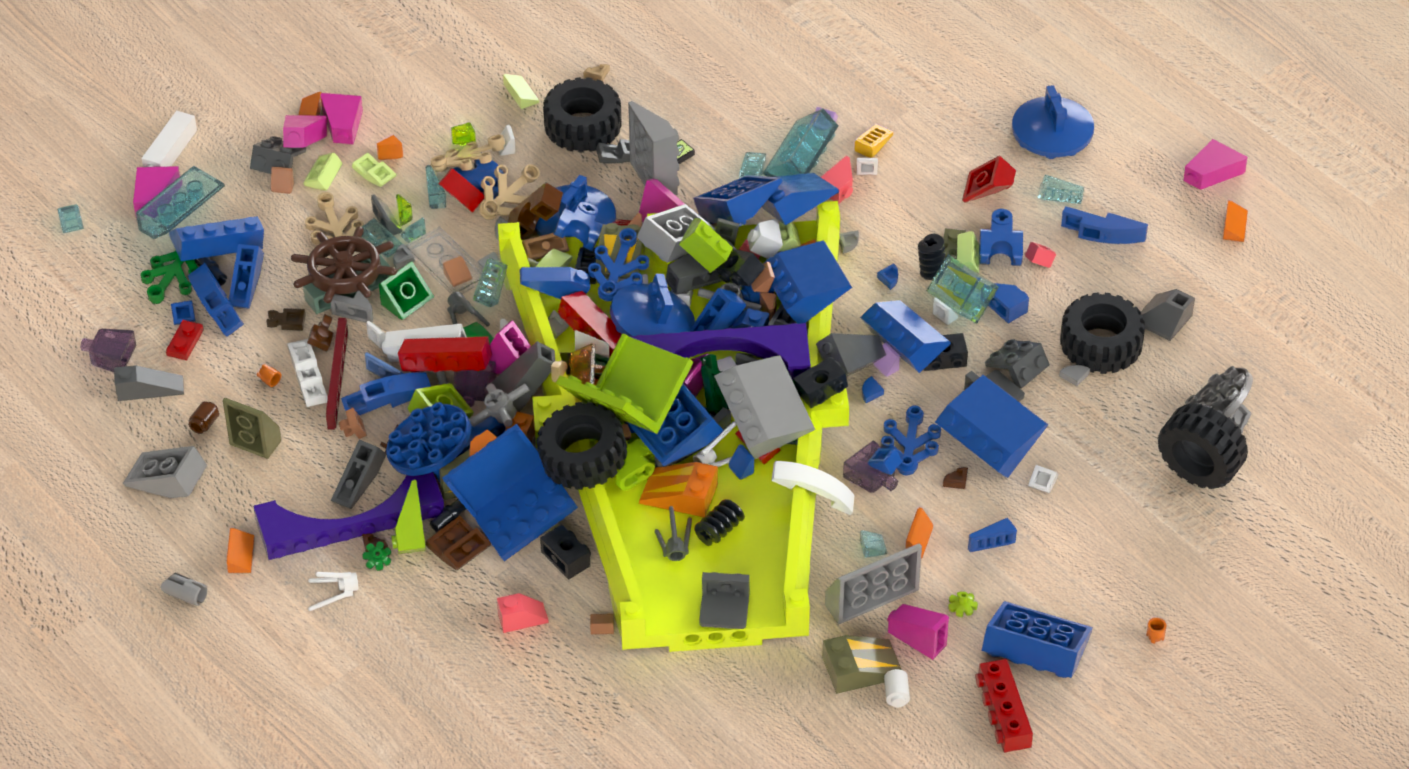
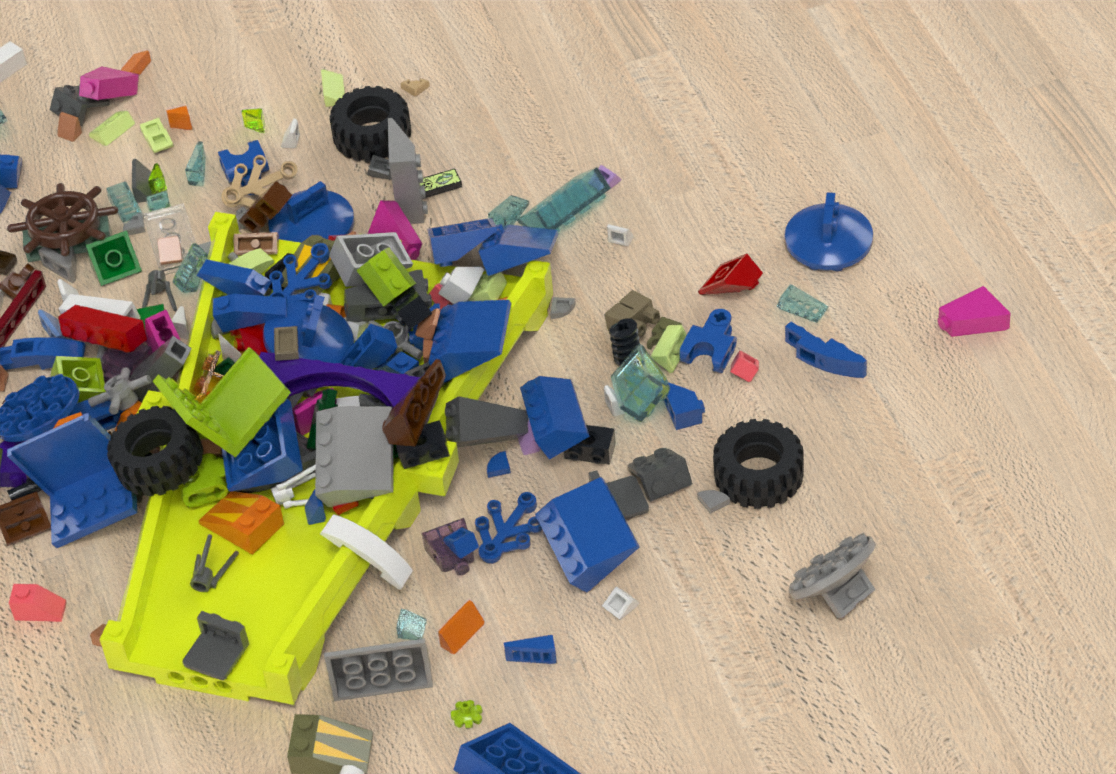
camera: 25 degrees right, 0 degrees up
tan plant [305,192,364,244] -> none
dark pink slope [320,93,363,145] -> none
tan plant [430,134,505,172] -> none
red slope [438,168,485,213] -> none
black brick [540,524,591,580] -> none
tan tile [551,360,567,382] -> none
blue piece [553,202,603,251] -> none
black piece [694,499,745,546] -> none
dark grey slope [715,218,739,246] -> none
coral slope [821,155,853,204] -> none
yellow slope [855,125,893,158] -> none
blue tile [877,263,898,290] -> none
dark pink slope [887,604,949,660] -> none
reddish brown tile [943,467,968,489] -> none
dark grey slope [1141,289,1195,341] -> none
black tyre [1158,403,1248,489] -> none
orange slope [1223,200,1248,242] -> none
none -> blue slope [213,294,287,332]
none -> dark tan tile [274,326,299,361]
none -> reddish brown wedge [382,359,446,447]
none -> dark tan hips [604,290,661,338]

